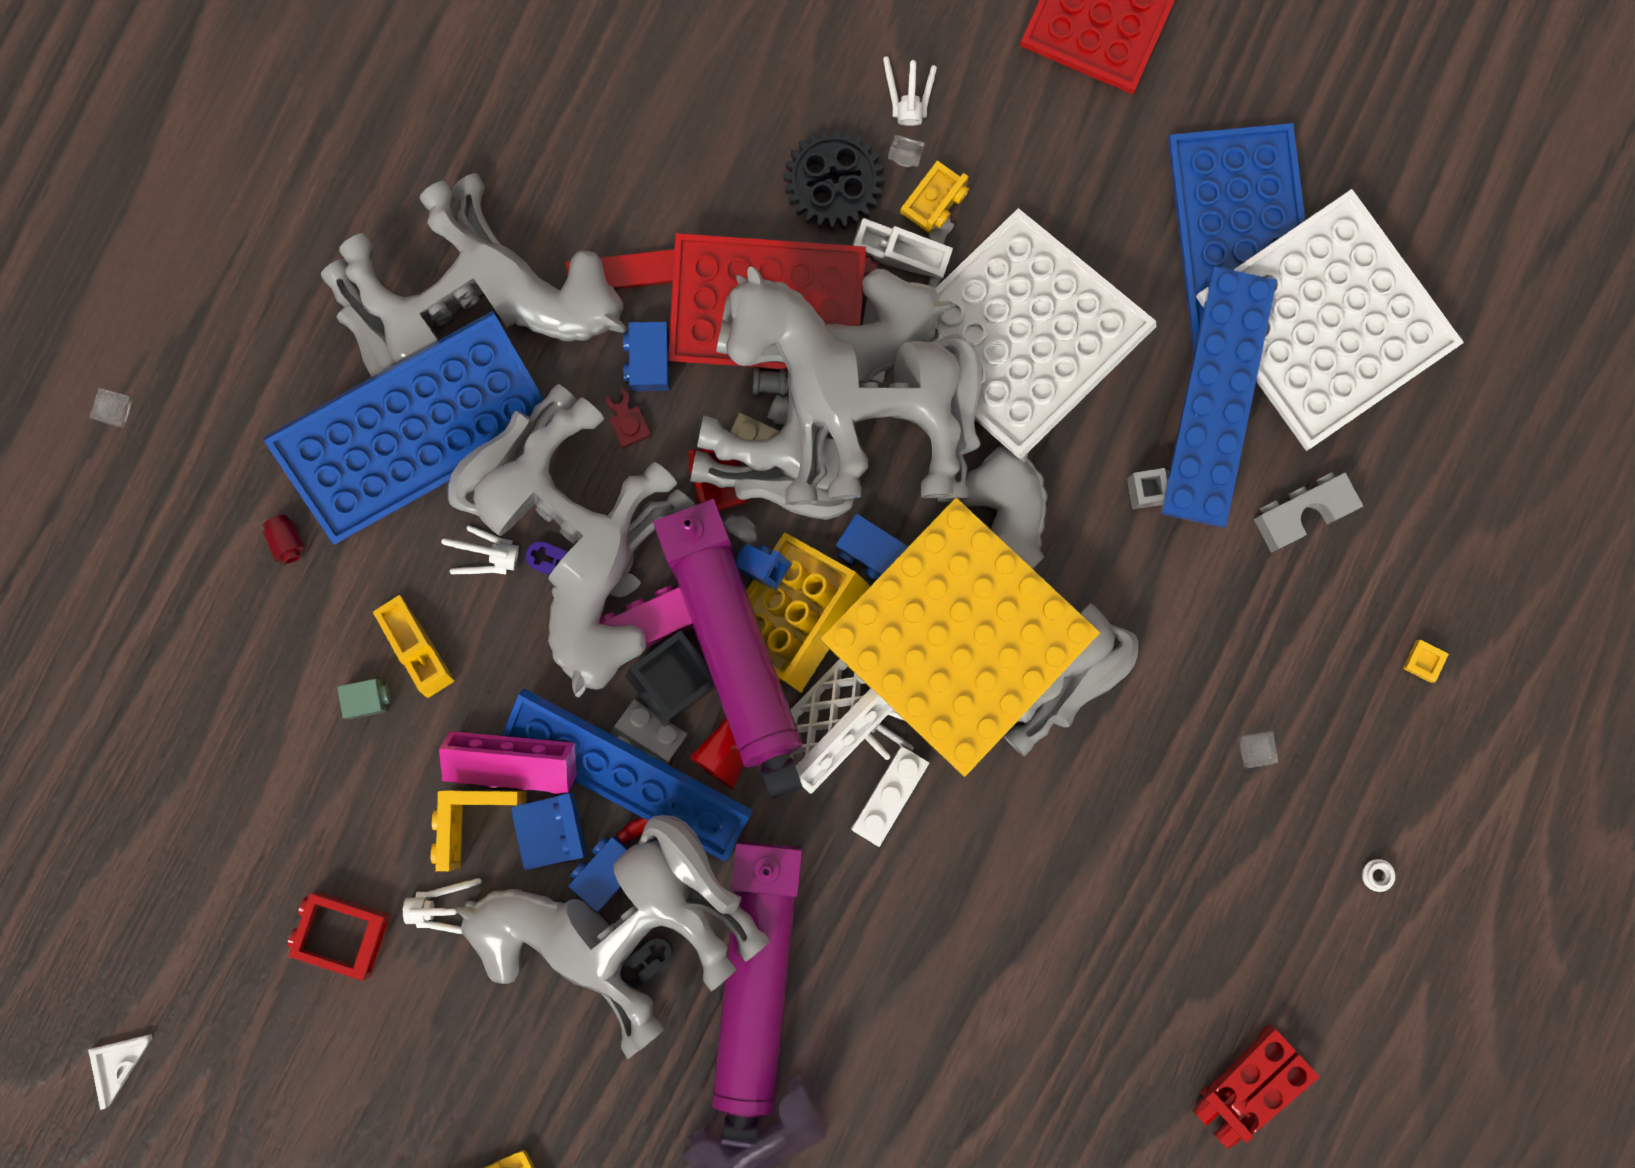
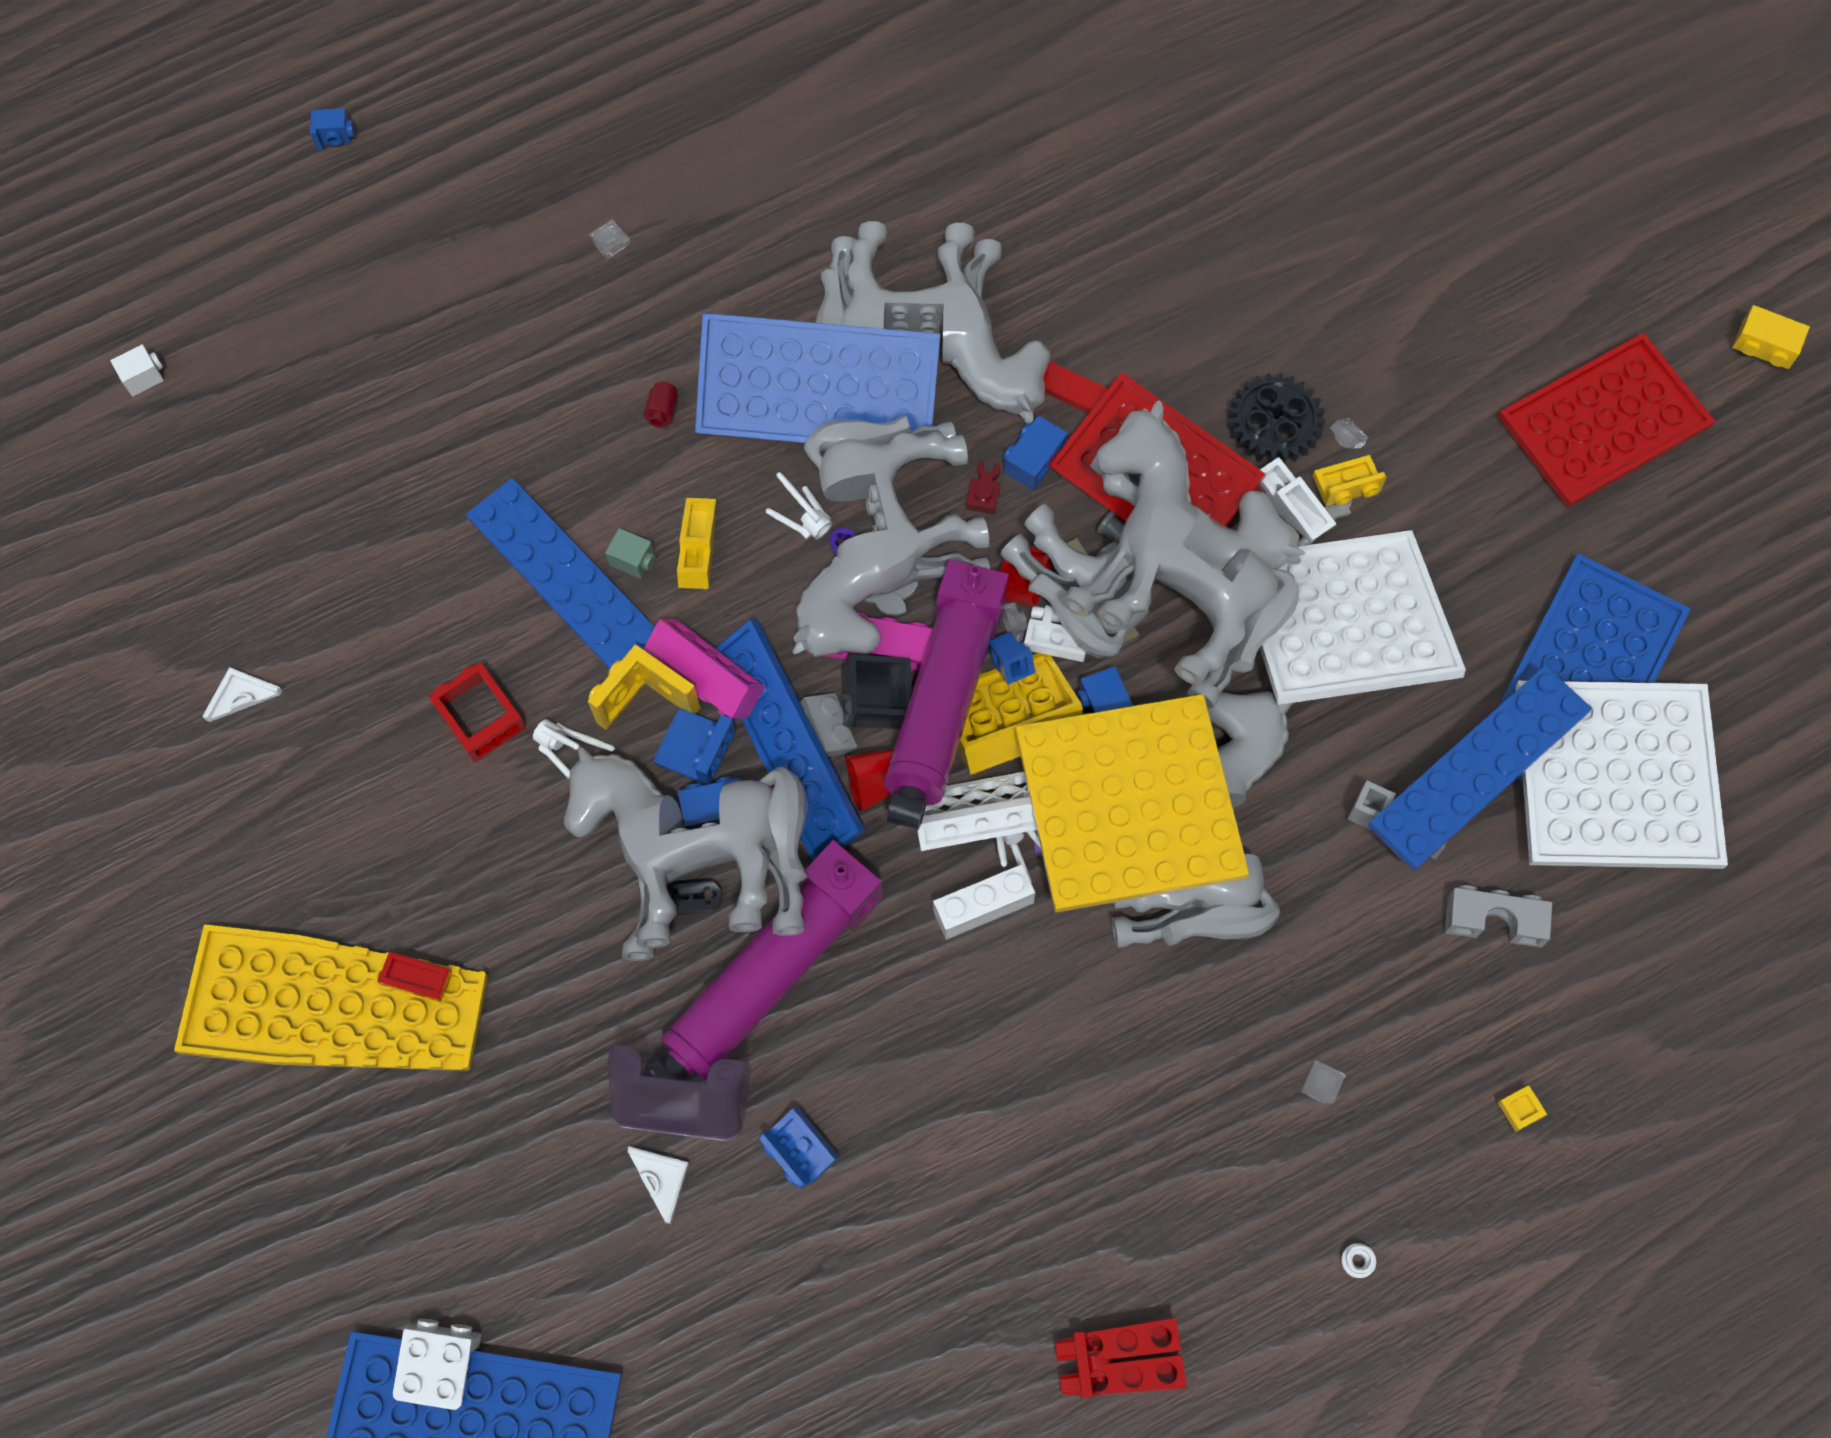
camera: 40 degrees right, 15 degrees down
white plant [883,56,937,126] -> none
none -> blue plate [466,478,655,670]
none -> blue bracket [759,1107,840,1188]
none -> white plate [1024,605,1086,662]

